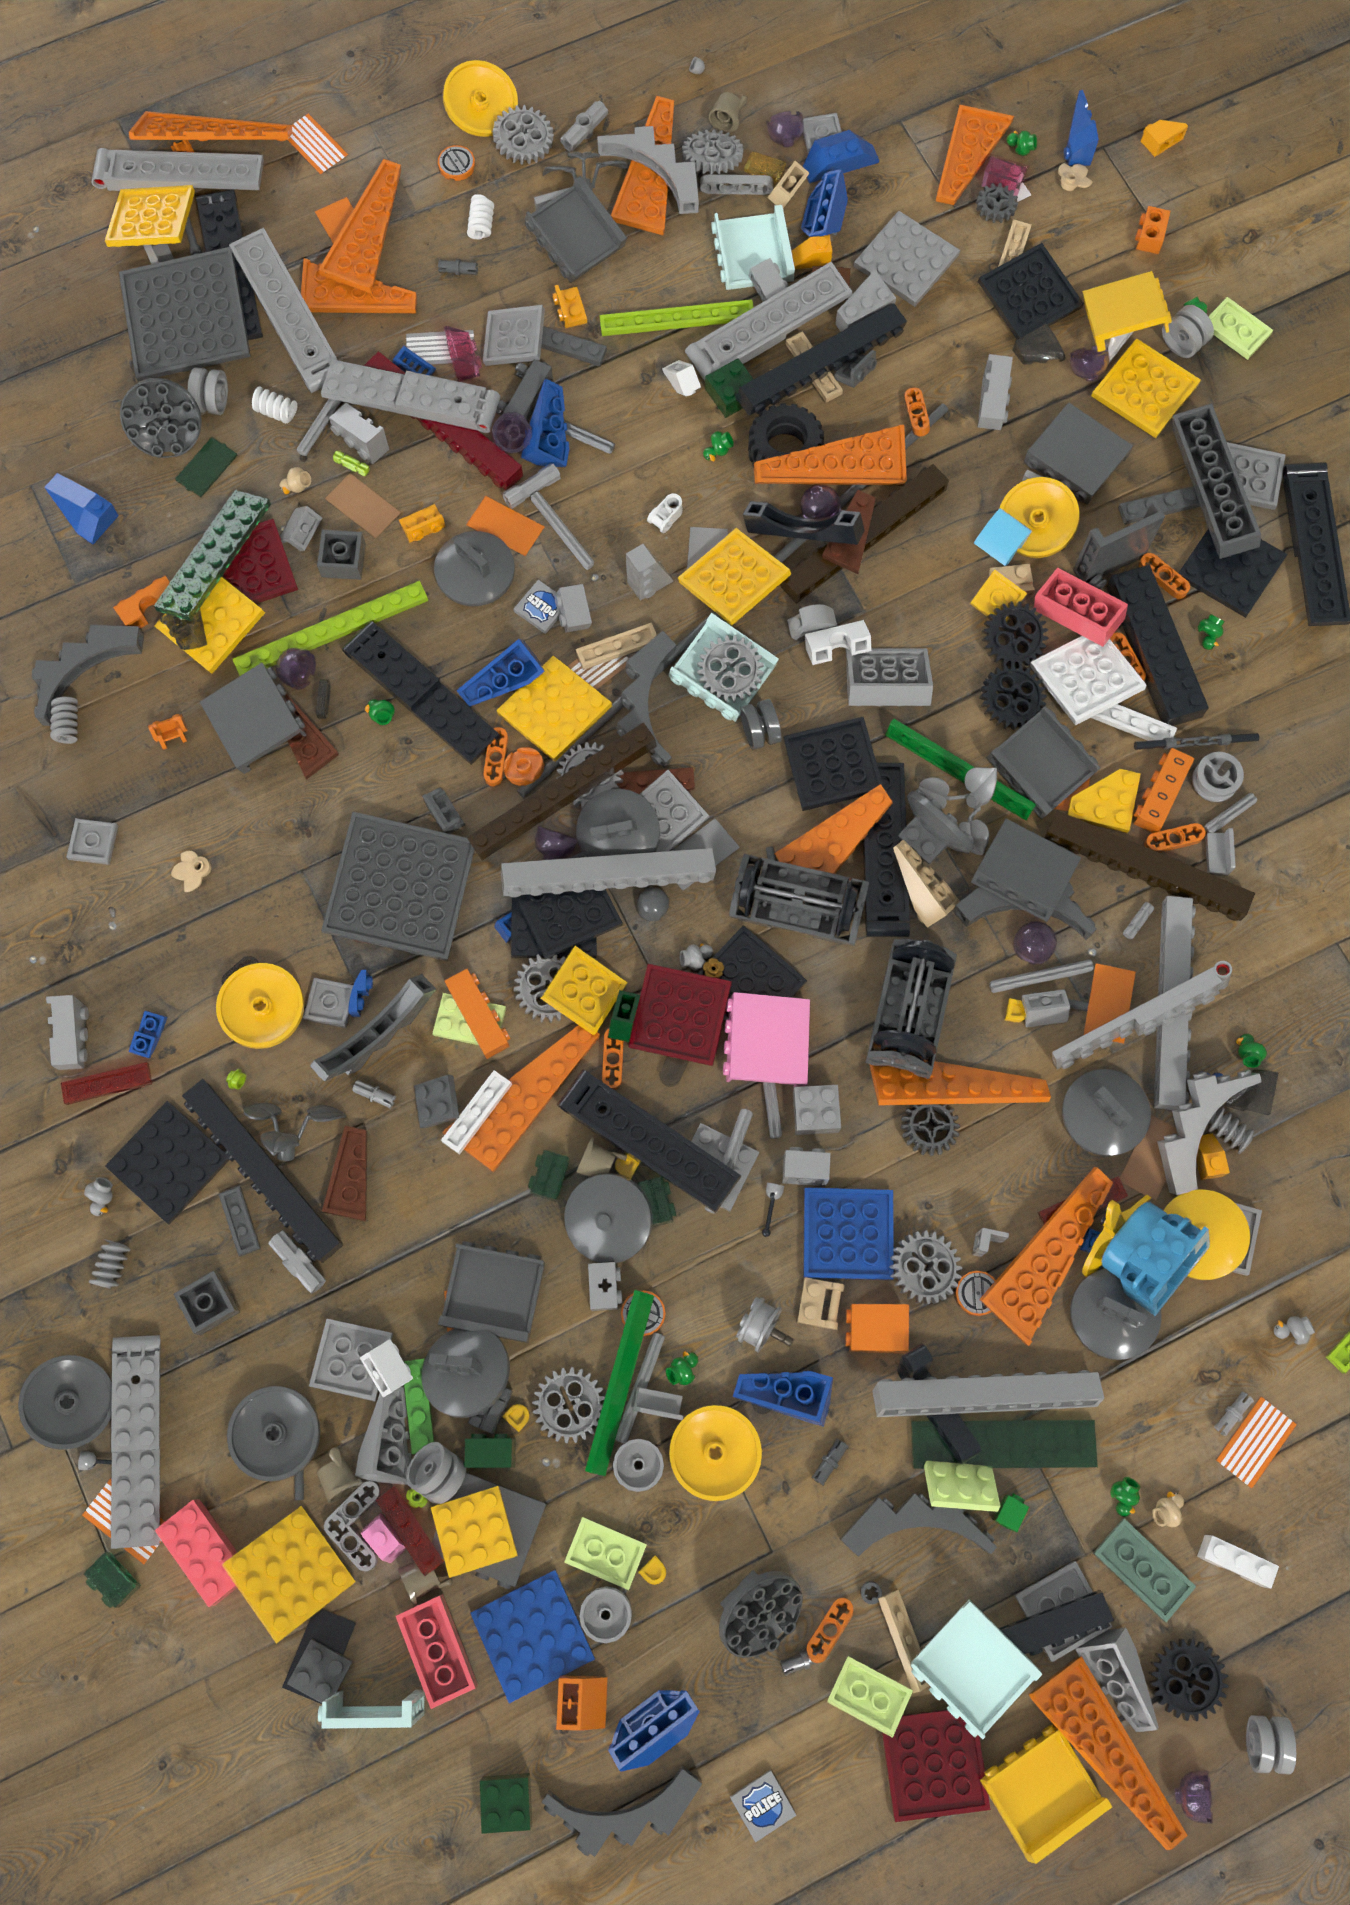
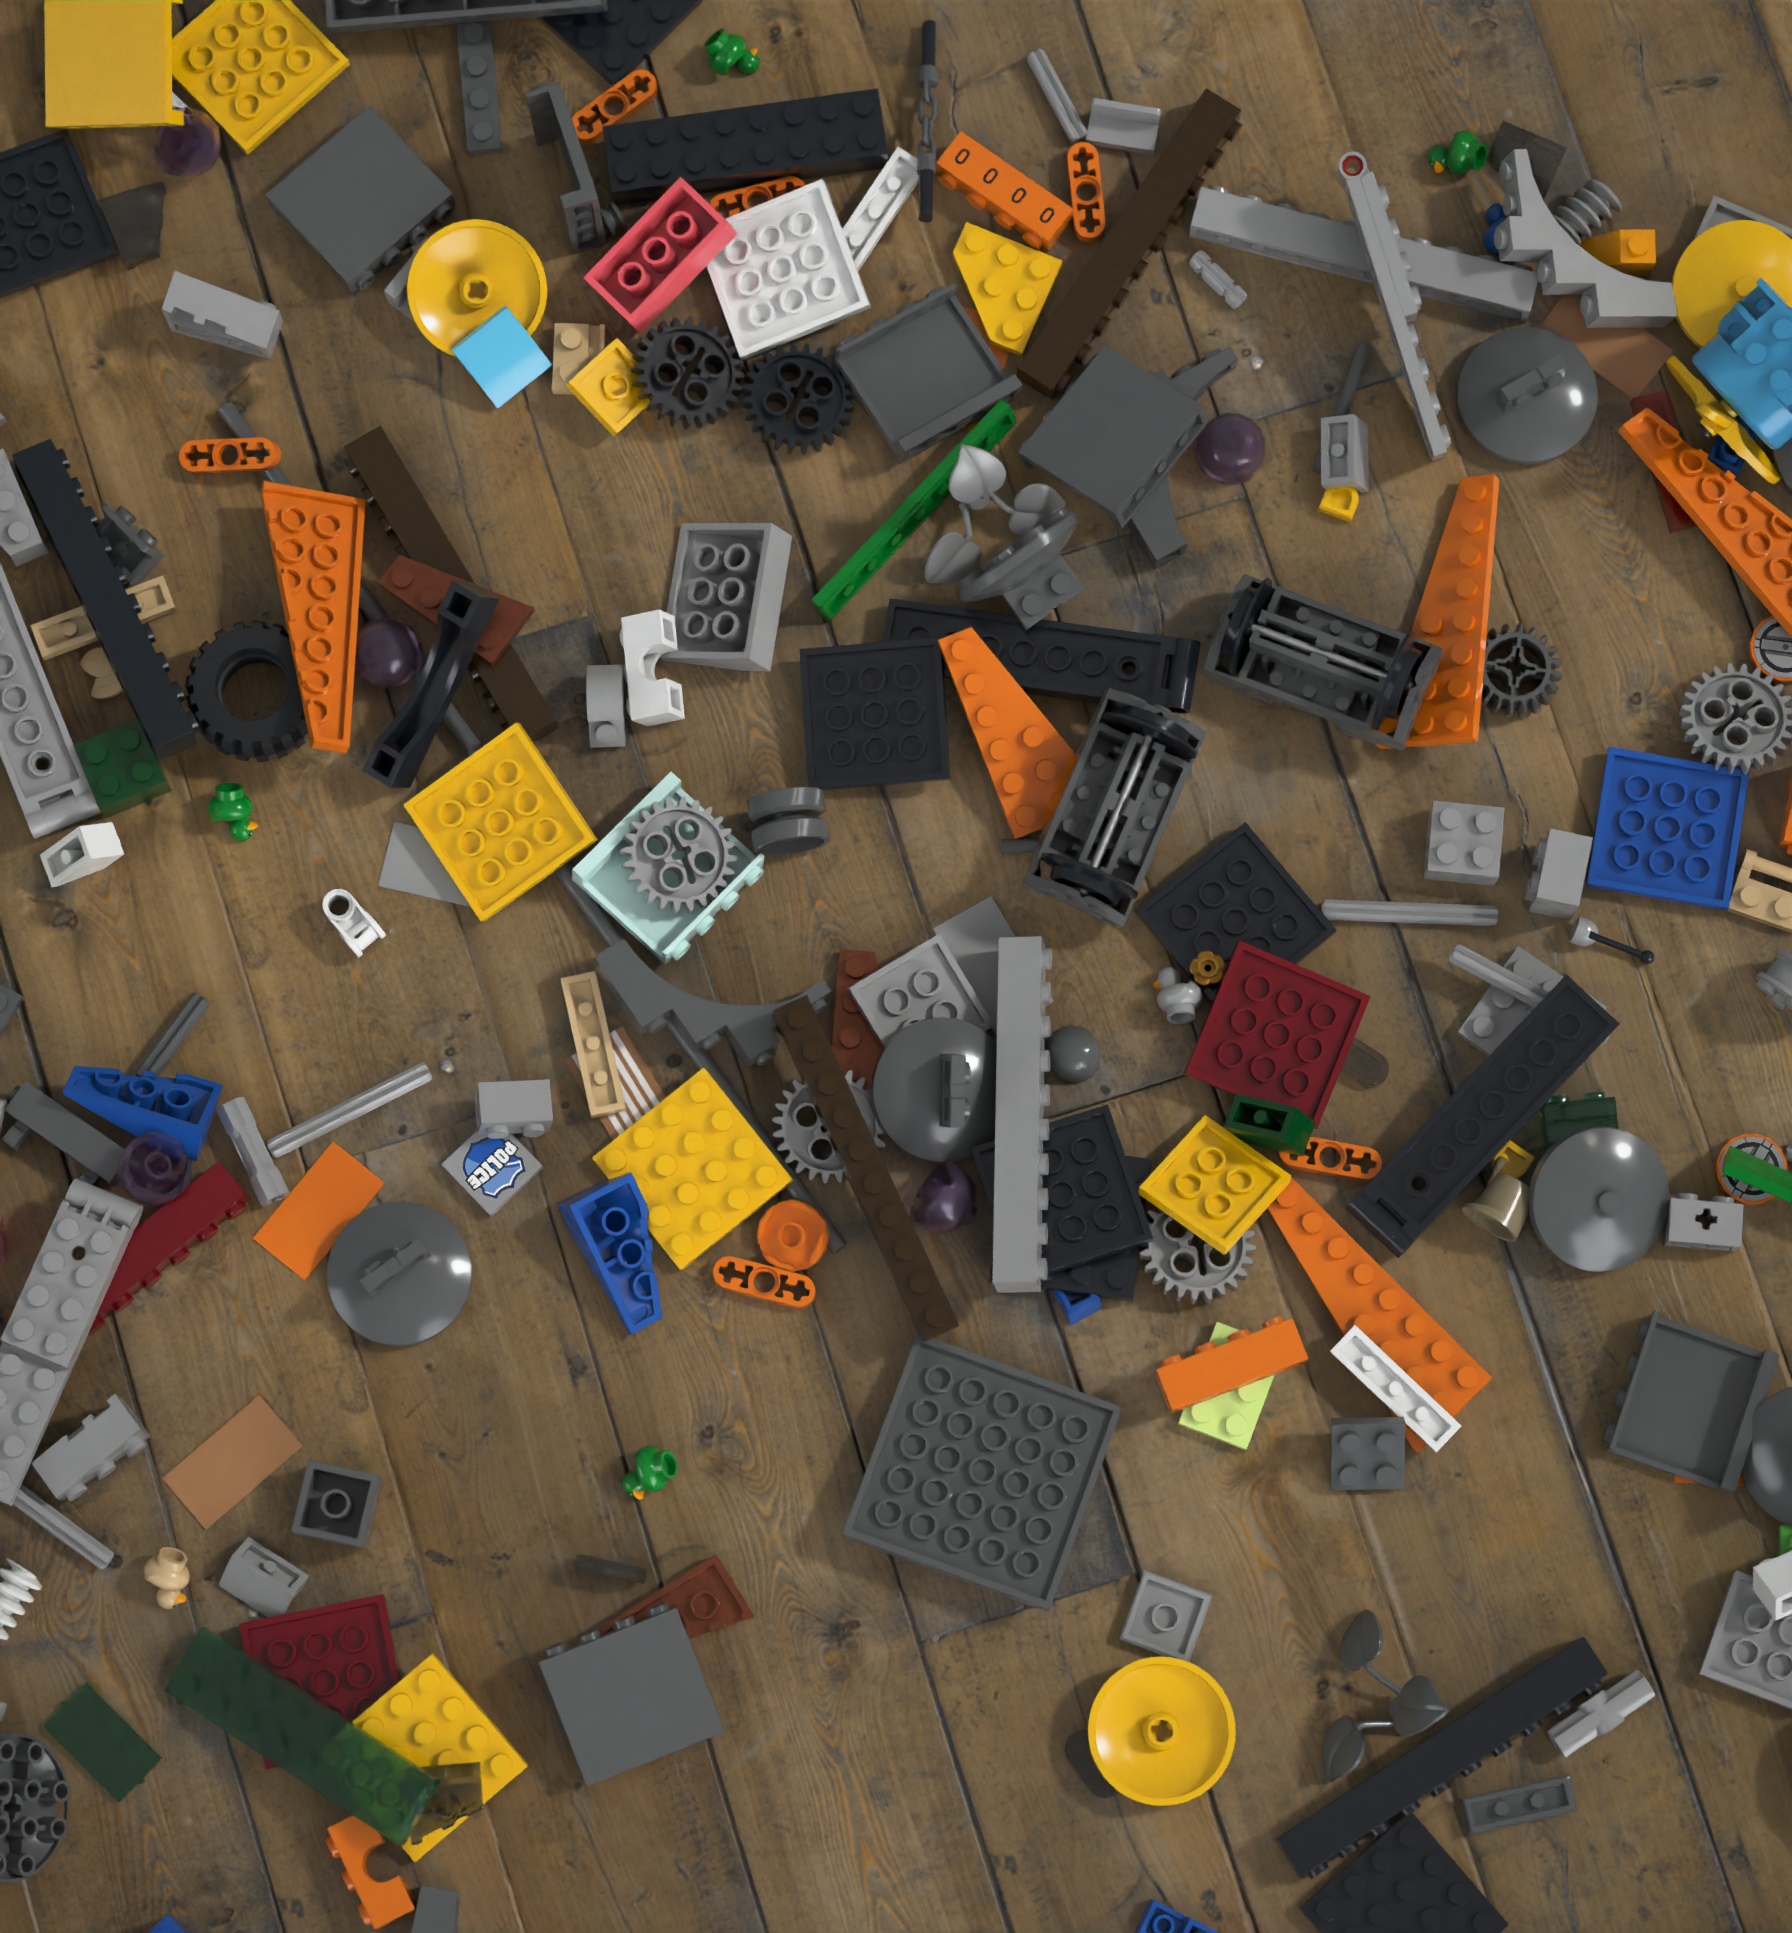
camera: 80 degrees left, 5 degrees up
orange piece [148,714,188,750] -> none
tan plate [171,851,211,892] -> none
dark grey brick [173,1271,240,1336] -> none
lime plate [226,1069,246,1090] -> none
lime plate [233,581,428,676] -> none
cylinder [276,647,316,690] -> none
dark grey arch [310,974,436,1082] -> none
copper wing [322,1126,367,1222] -> none
lime axle [333,450,370,476] -> none
black hinge [341,621,500,765] -> none
blue slope [348,970,373,1017] -> none
light grey axle [353,1080,396,1109] -> none
light orange bracket [399,504,446,543] -> none
dark grey hinge [422,788,465,834] -> none
clear green brick [528,1150,570,1202] -> none
light grey wedge [626,544,674,601] -> none
bright pink panel [723,992,810,1087] -> none
tan wedge [893,840,960,928] -> none
light grey panel [972,1228,1009,1257] -> none
light grey axle [989,959,1094,993] -> none
orange sticker [1083,963,1136,1044] -> none
light grey wheel [1192,752,1244,802] -> none

